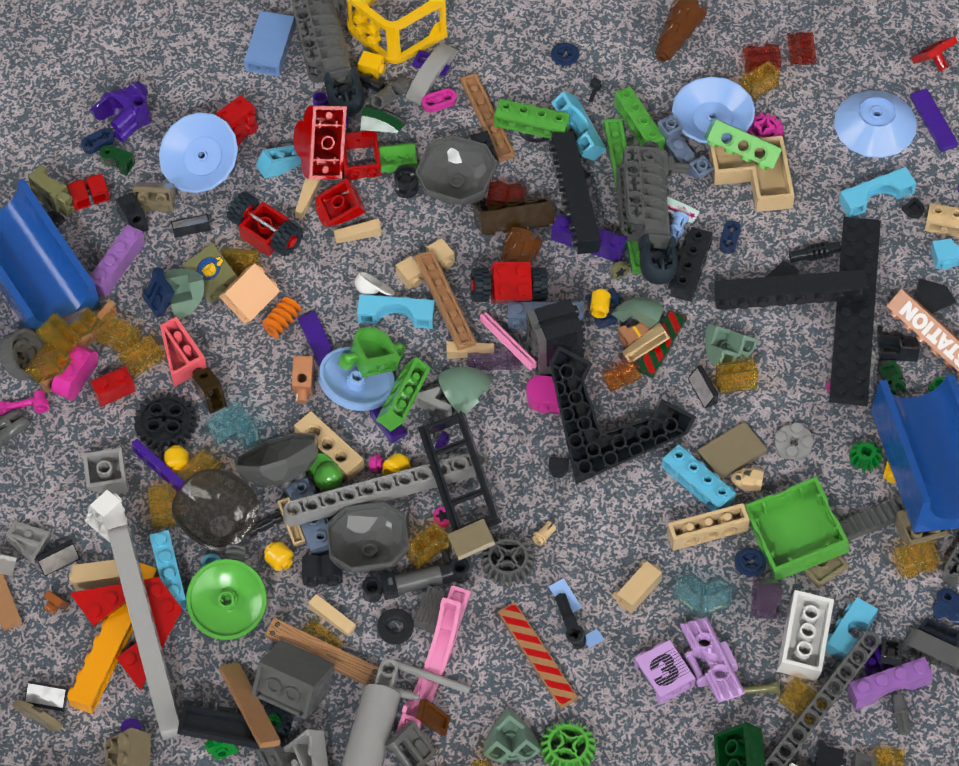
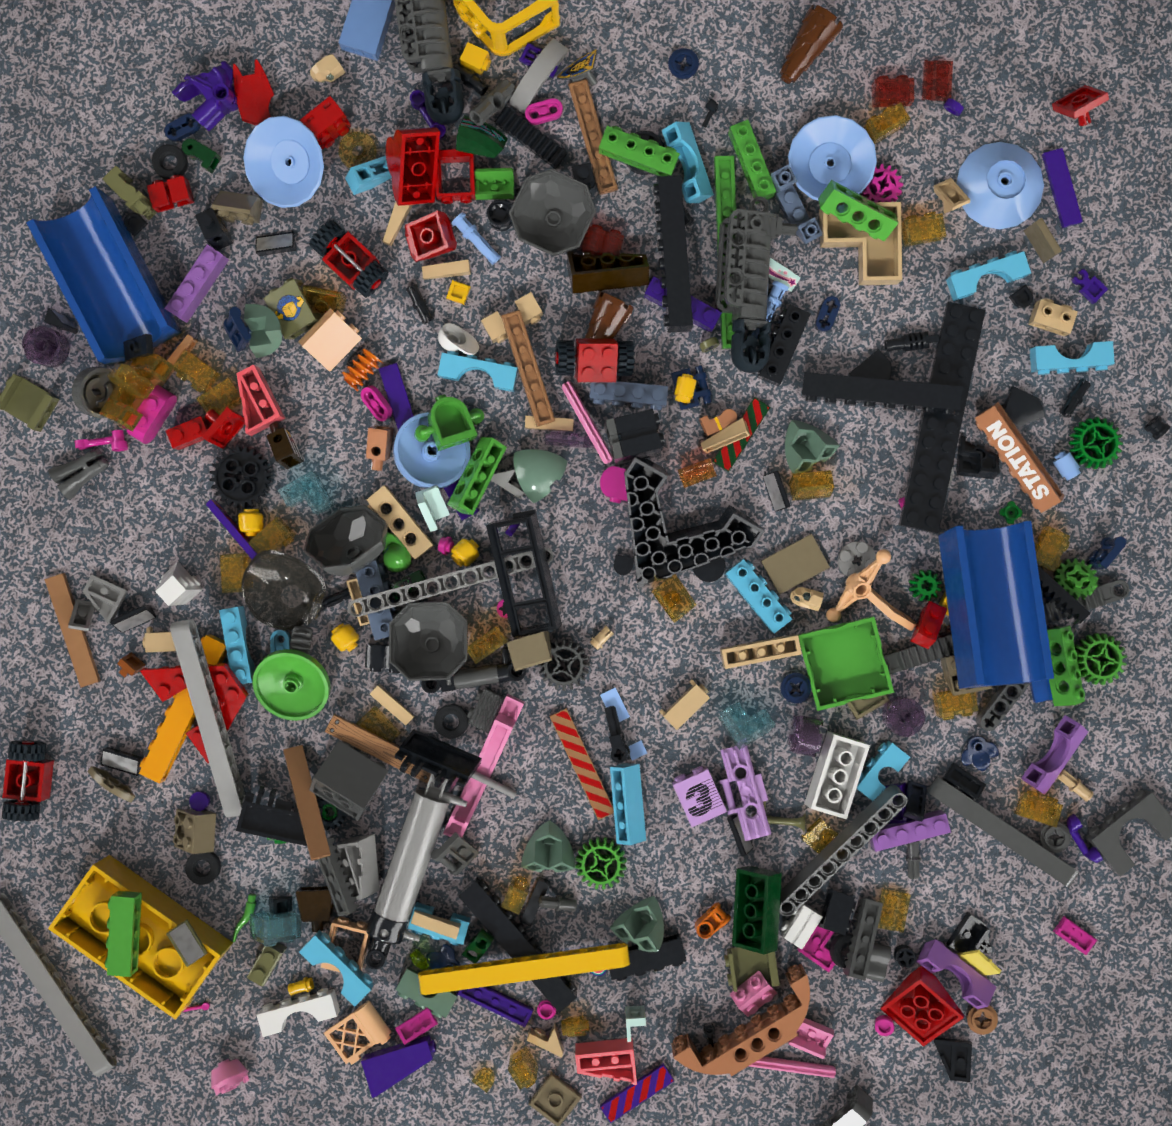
camera: 10 degrees right, 30 degrees up
light grey slope [83,447,129,494] -> none
reddish brown tile [416,699,451,736] -> none
sand green brick [611,297,664,328] -> none
dark green plate [877,360,906,395] -> none
none -> black plate [123,334,153,361]
none -> black tyre [152,144,188,180]
none -> red tile [202,407,245,449]
none -> red shield [233,59,274,125]
none -> tan rock [310,54,345,83]
none -> clear yellow tile [338,132,377,169]
none -> dark pink plate [361,385,392,421]
none -> black hinge [394,729,482,792]
none -> black pin [406,284,434,324]
none -> light aqua panel [415,485,450,532]
none -> yellow tile [446,280,471,305]
none -> light blue pin [451,212,501,265]
none -> black gear [494,106,567,169]
none -> shield [557,49,598,86]
none -> medium azure brick [610,763,646,845]
none -> clear yellow slope [651,574,697,623]
none -> black piece [693,557,725,582]
none -> slope [727,814,753,856]
none -> light nougat piece [826,549,917,631]
none -> clear purple brick [882,696,925,737]
none -> clear yellow brick [901,212,947,247]
none -> red brick [910,601,947,649]
none -> tan slope [934,178,970,213]
none -> dark purple tile [944,98,964,116]
none -> dark tan tile [1024,218,1062,263]

